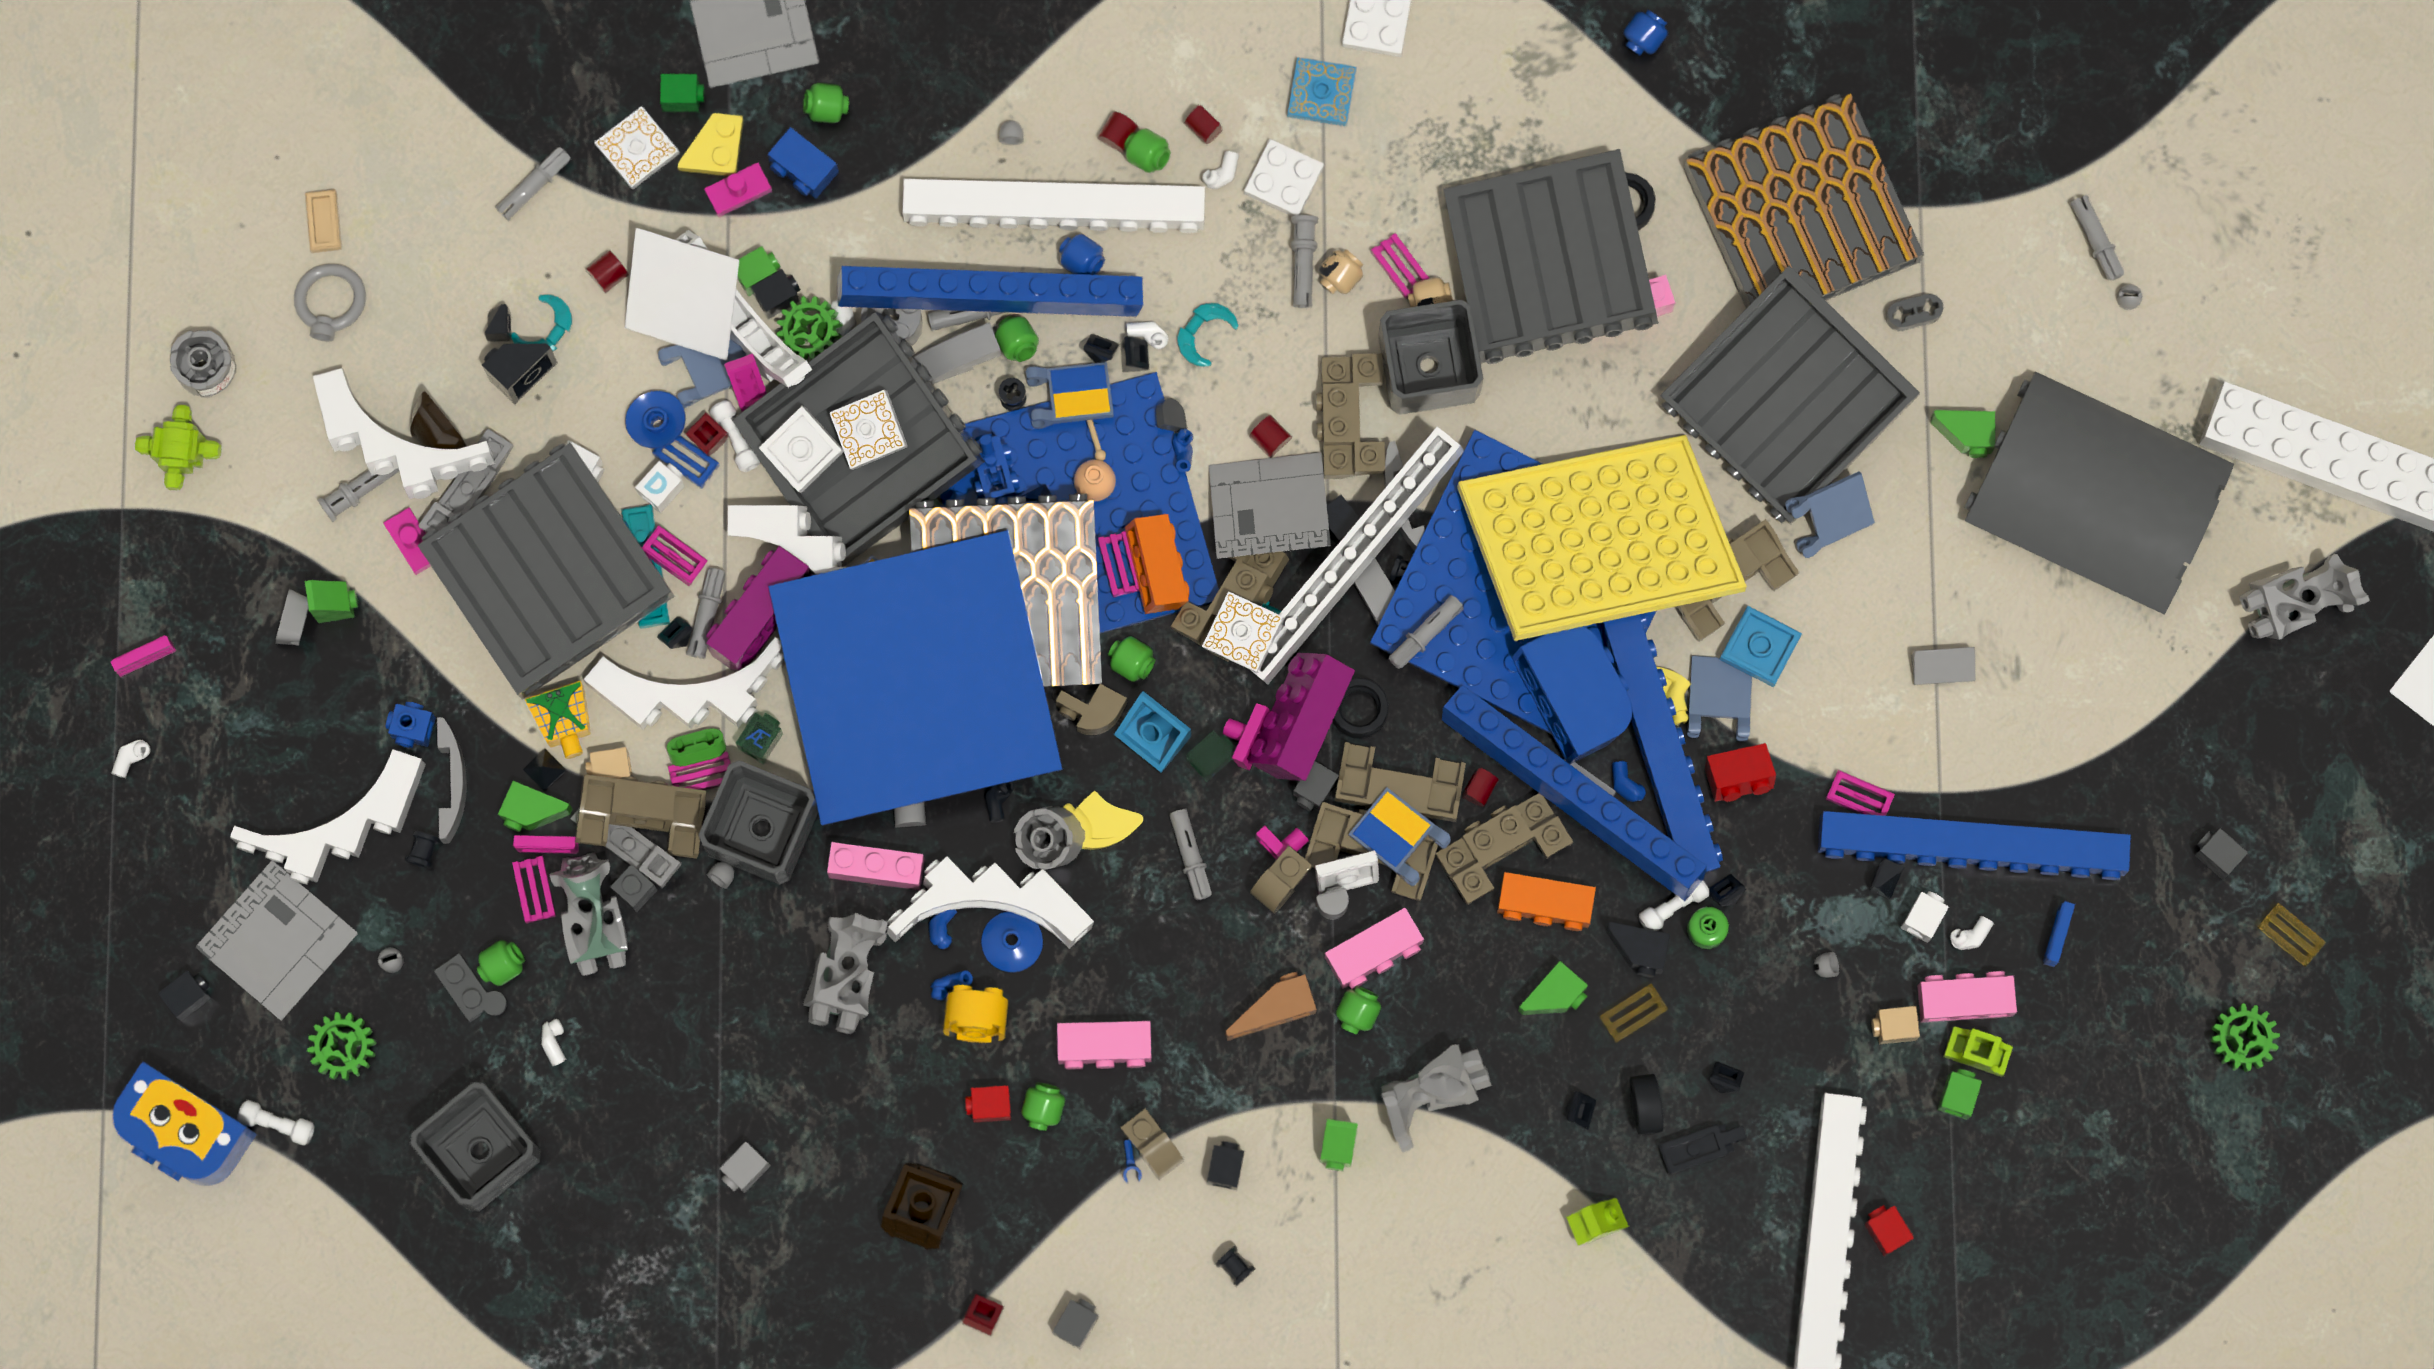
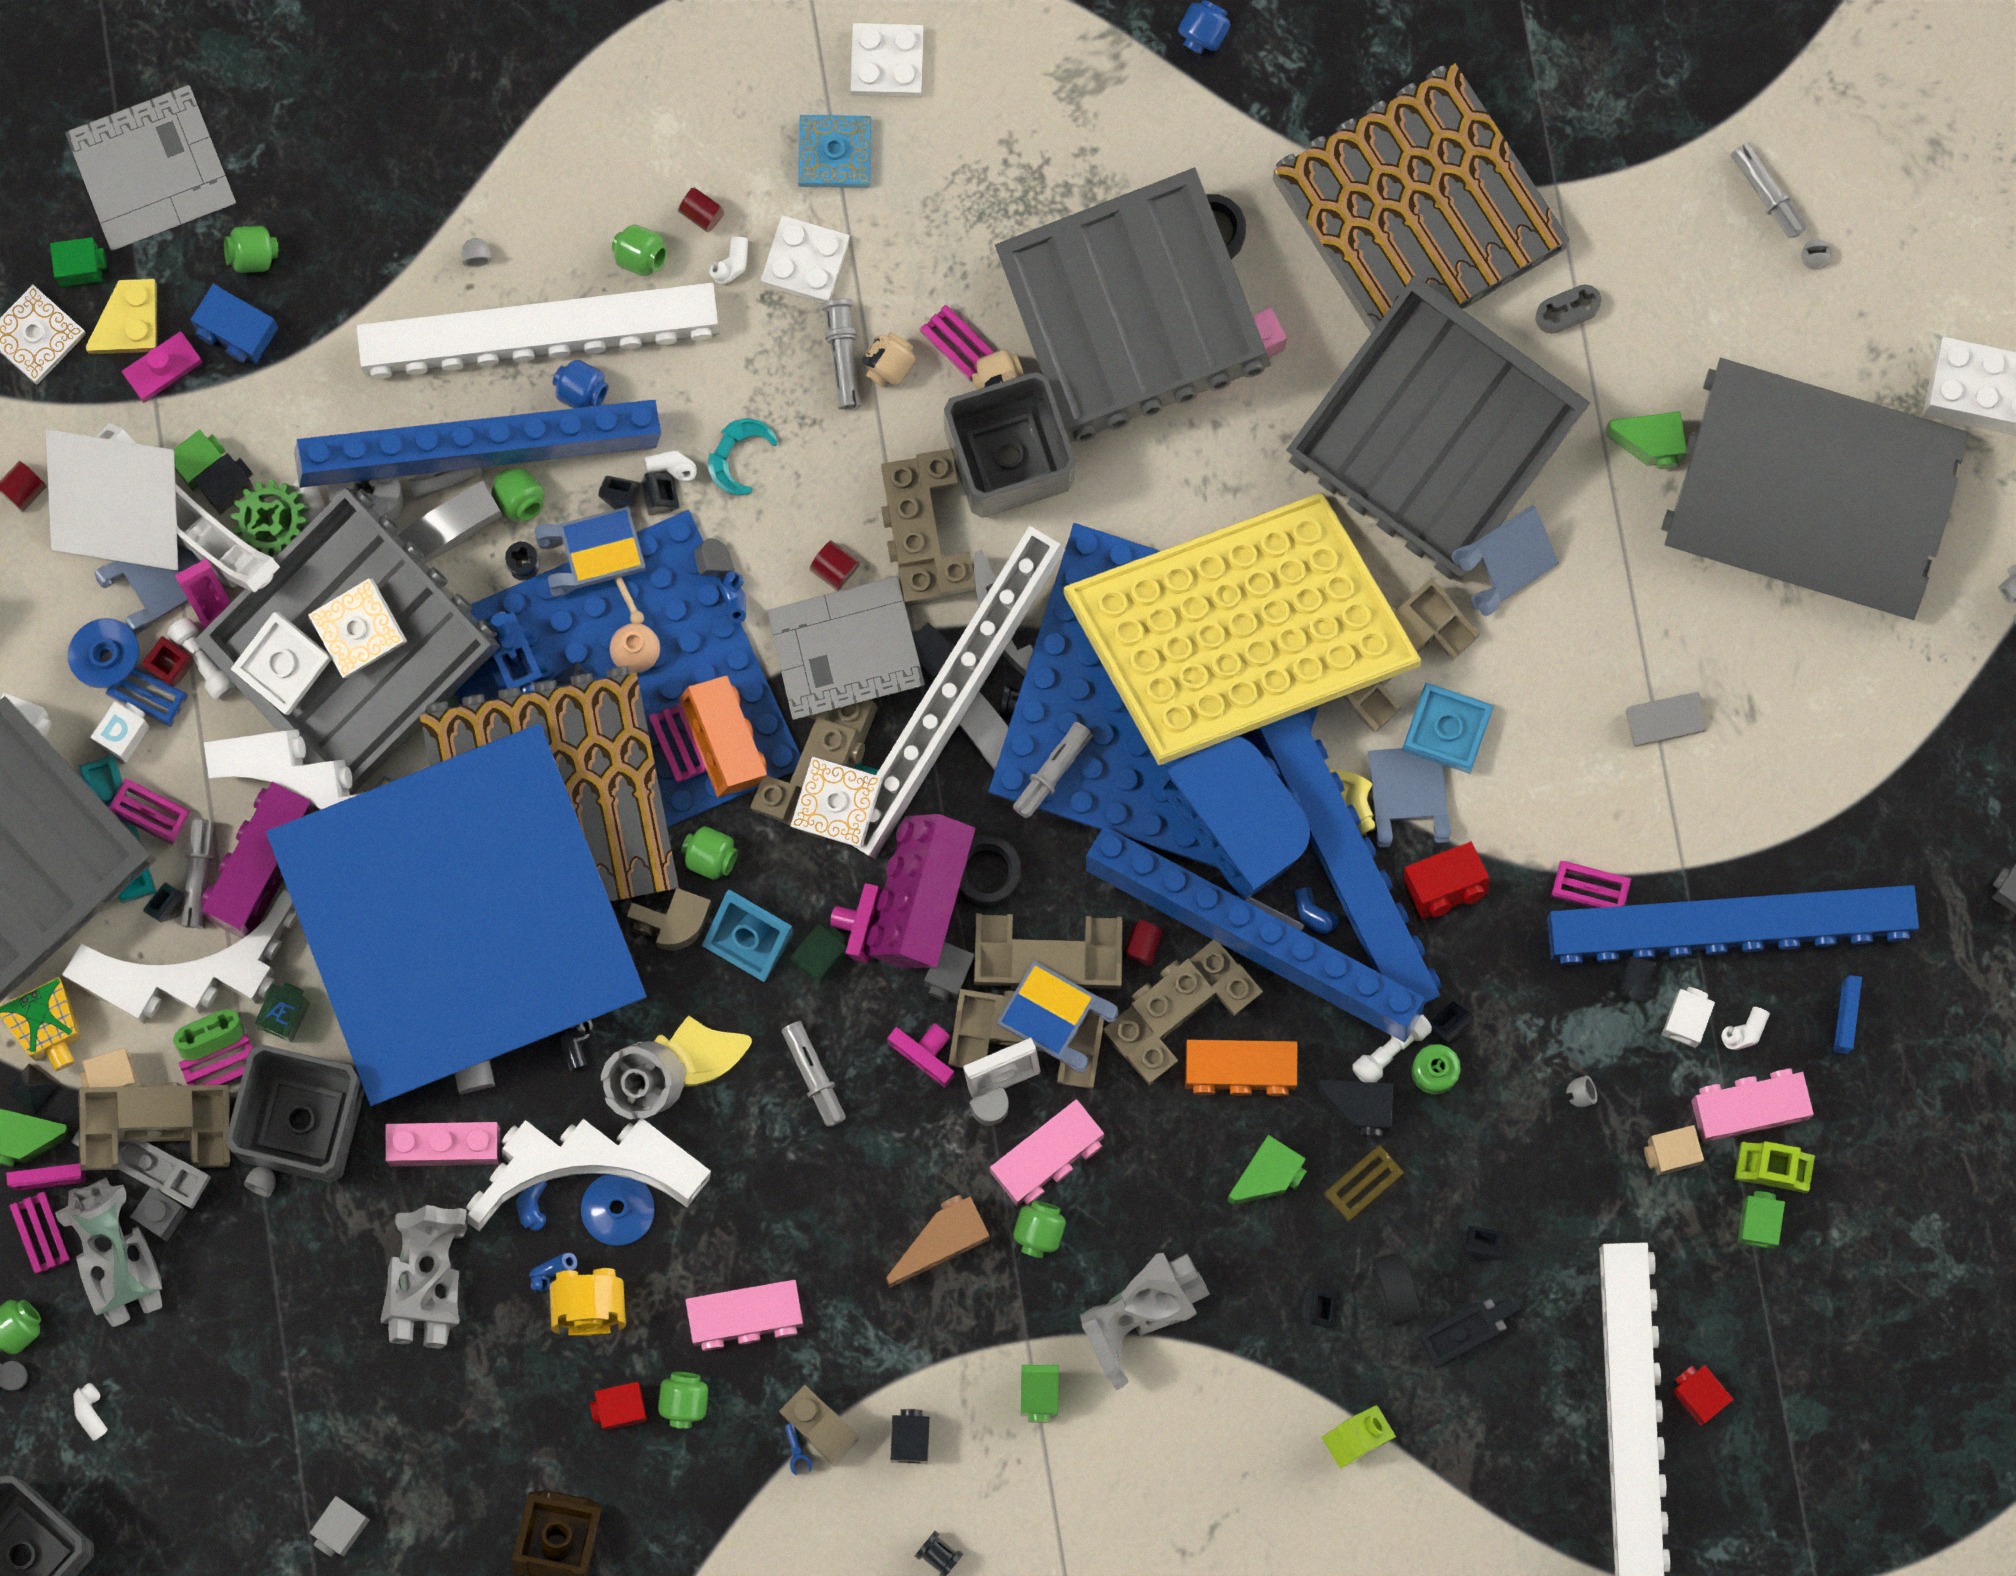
camera: 10 degrees left, 0 degrees up
dark red brick [1097,111,1138,154] -> none
dark tan brick [1250,846,1313,914] -> none

